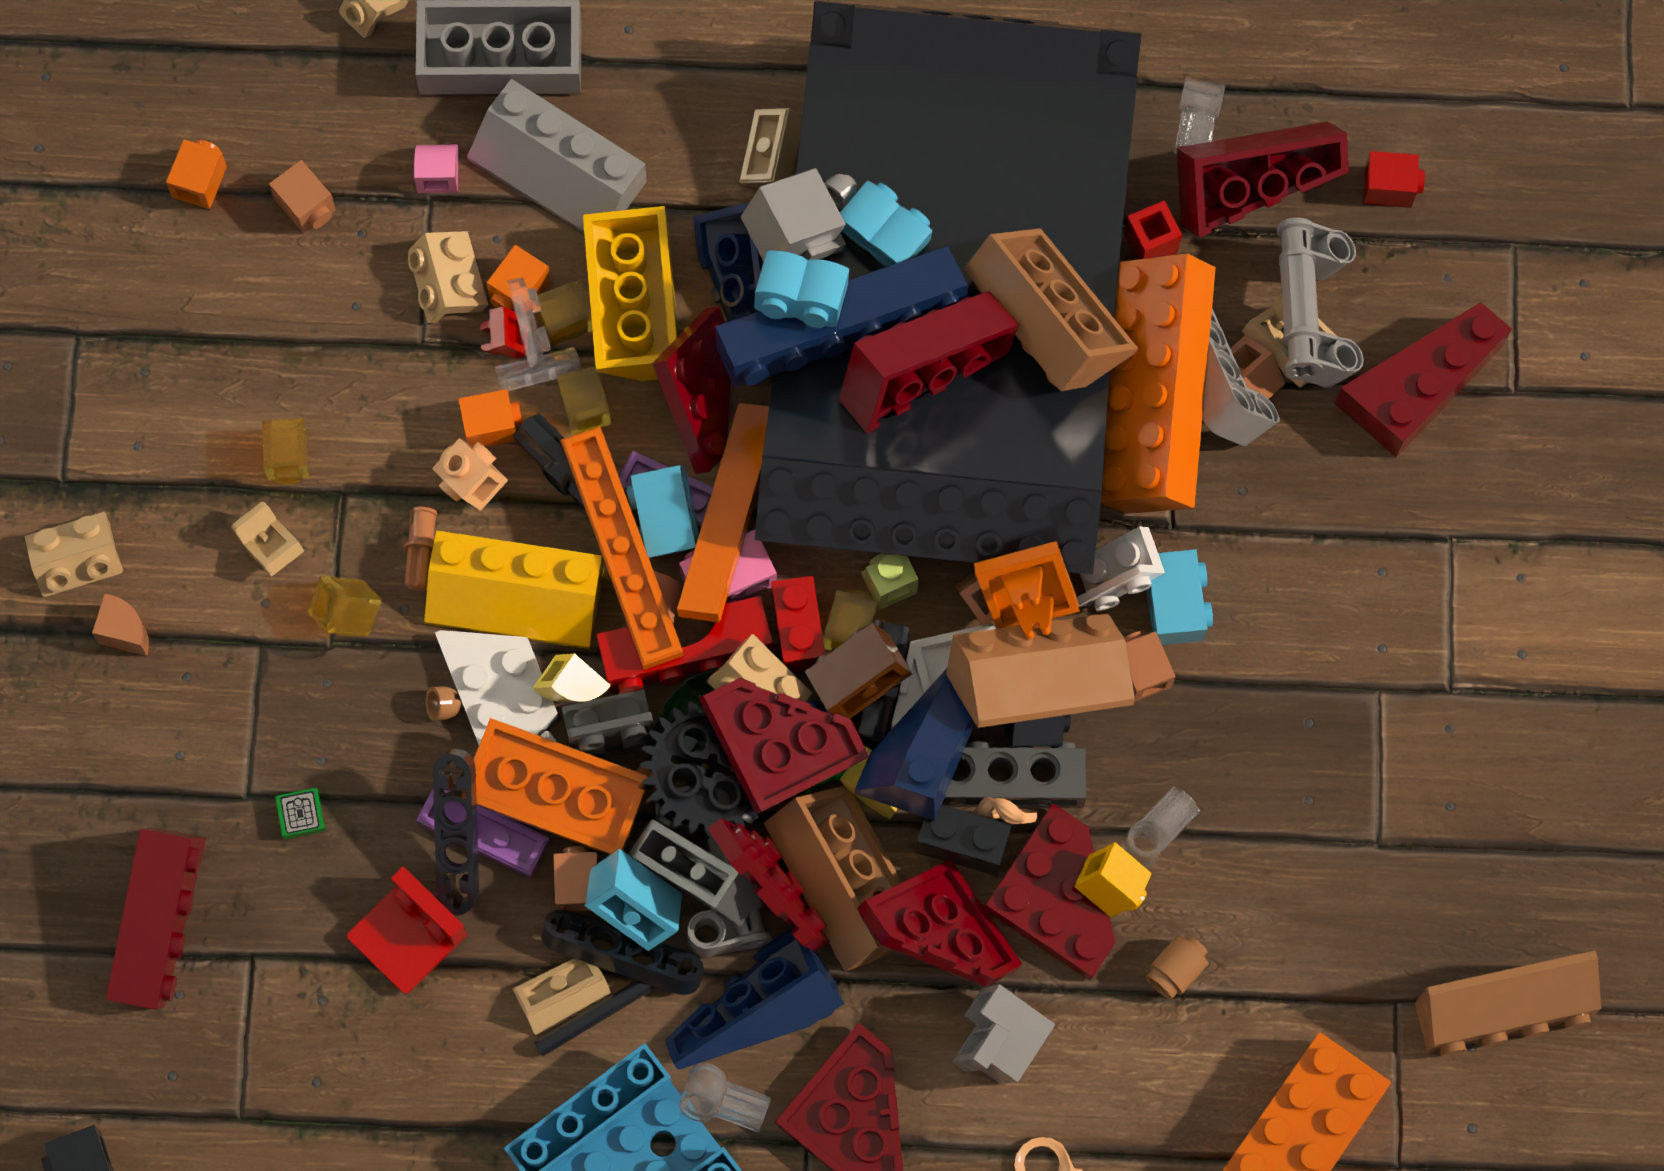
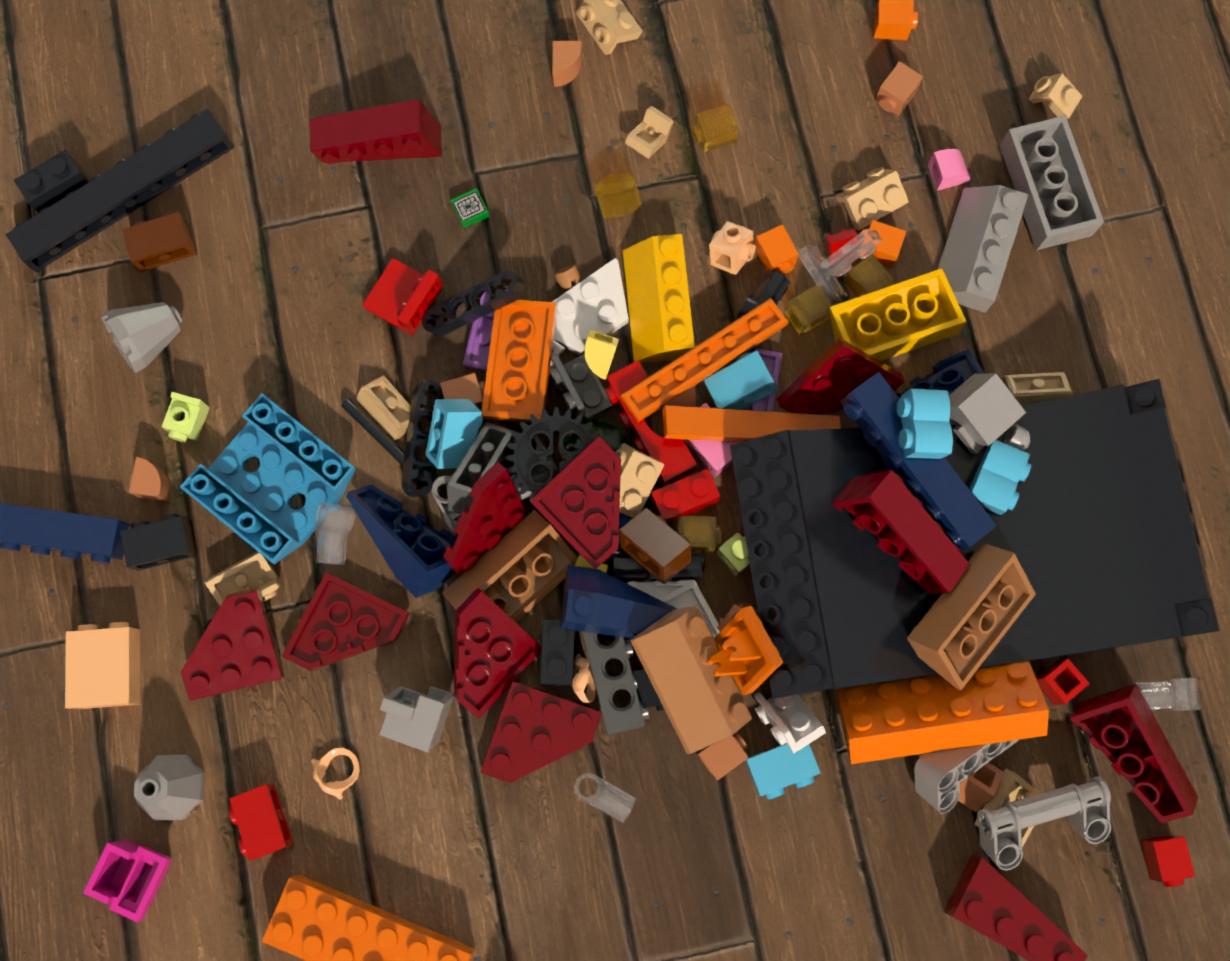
camera: 80 degrees right, 5 degrees up
nougat axle [403,506,437,591] -> none
yellow brick [1074,842,1152,917] -> none
medium nougat brick [1146,935,1209,1000] -> none

